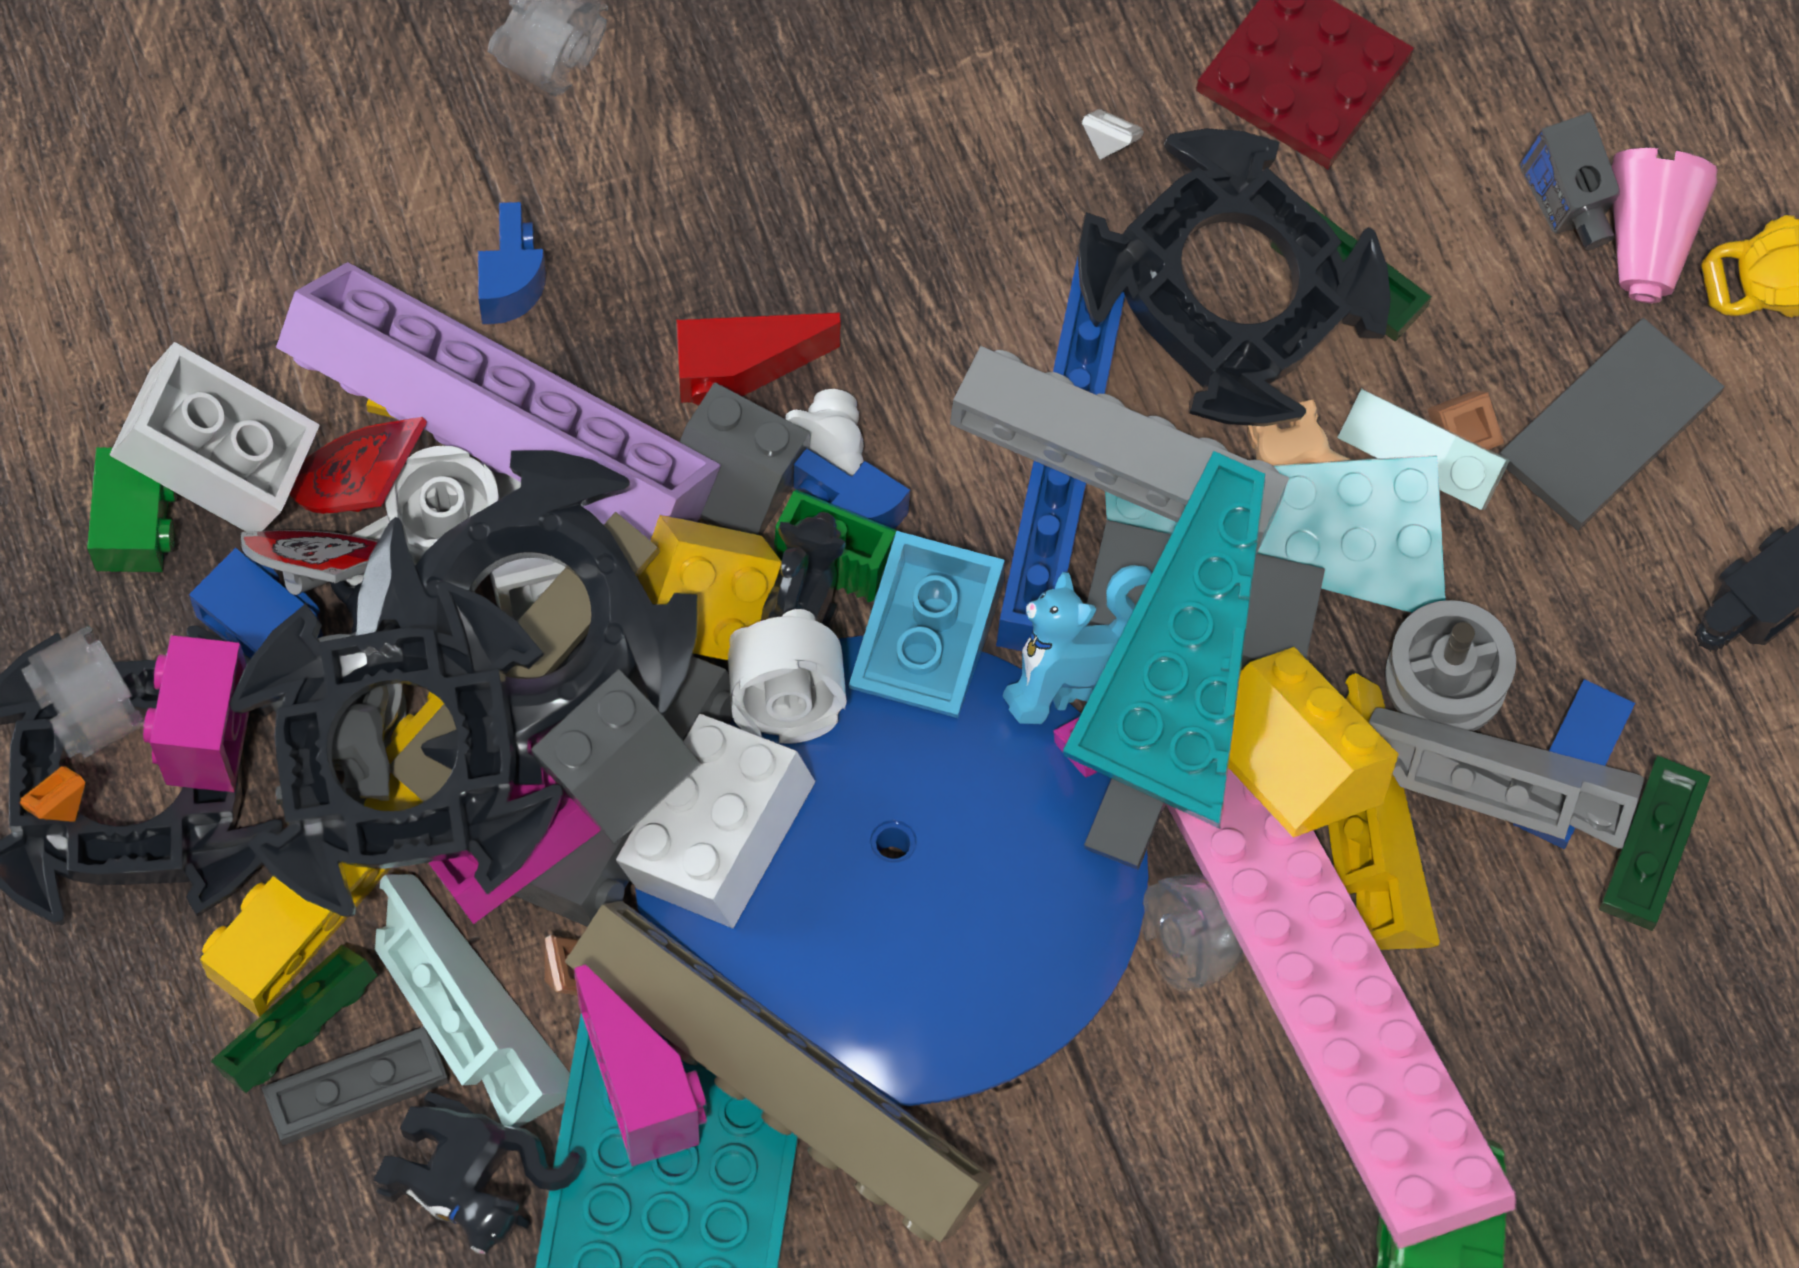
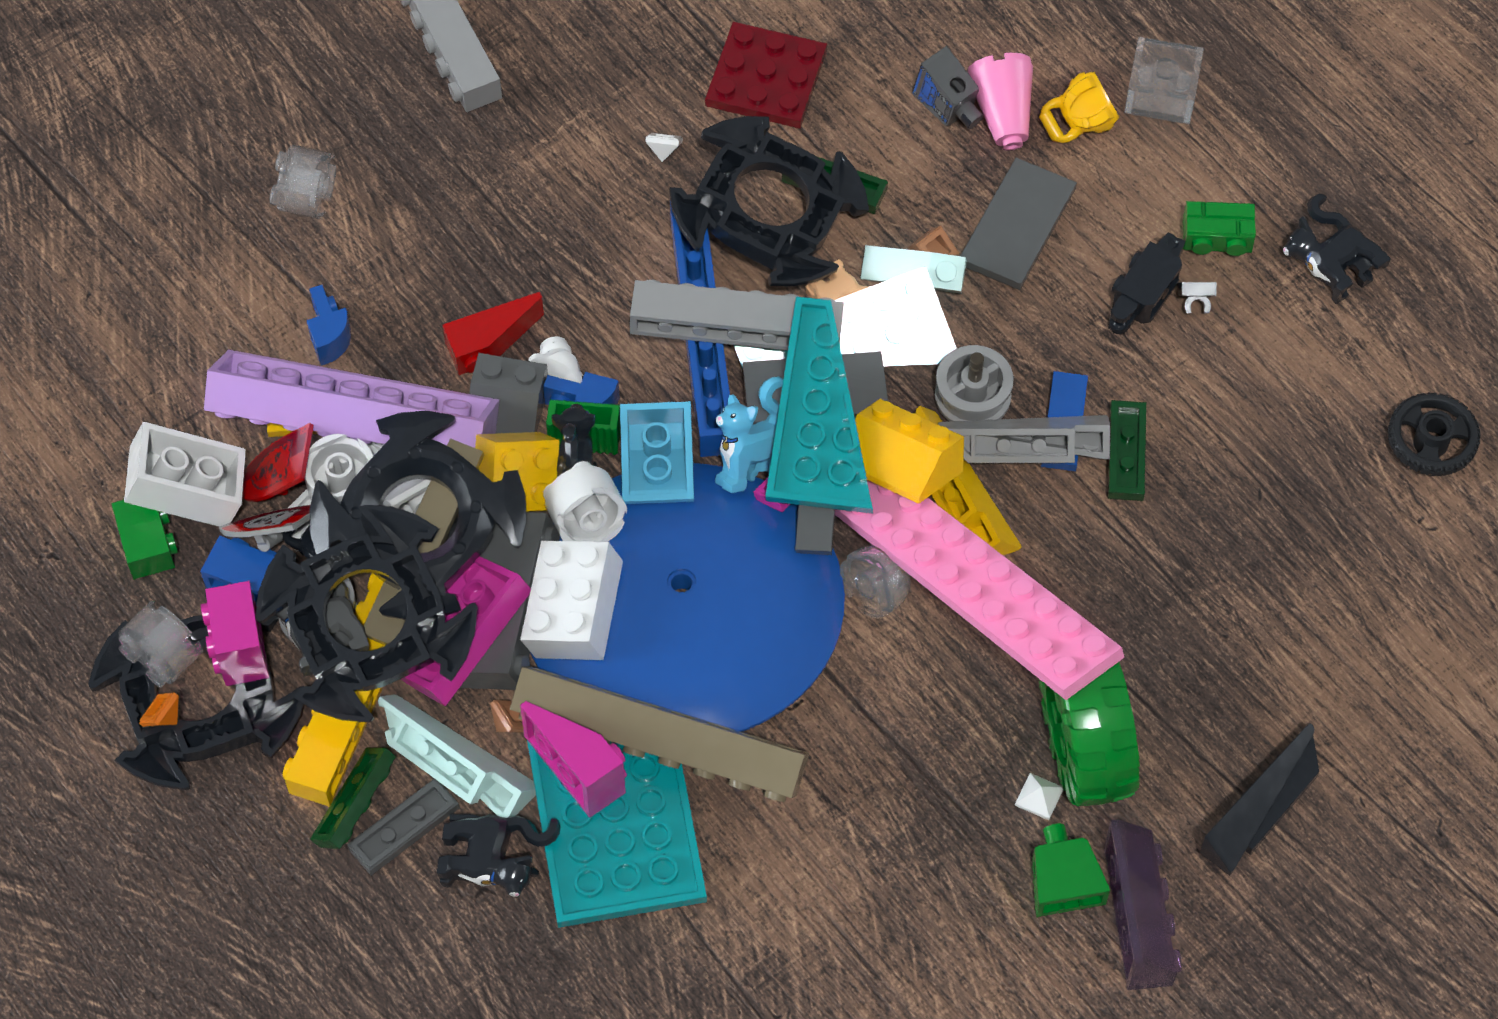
camera: 15 degrees left, 5 degrees down
dark grey slope [531,669,701,845] -> none

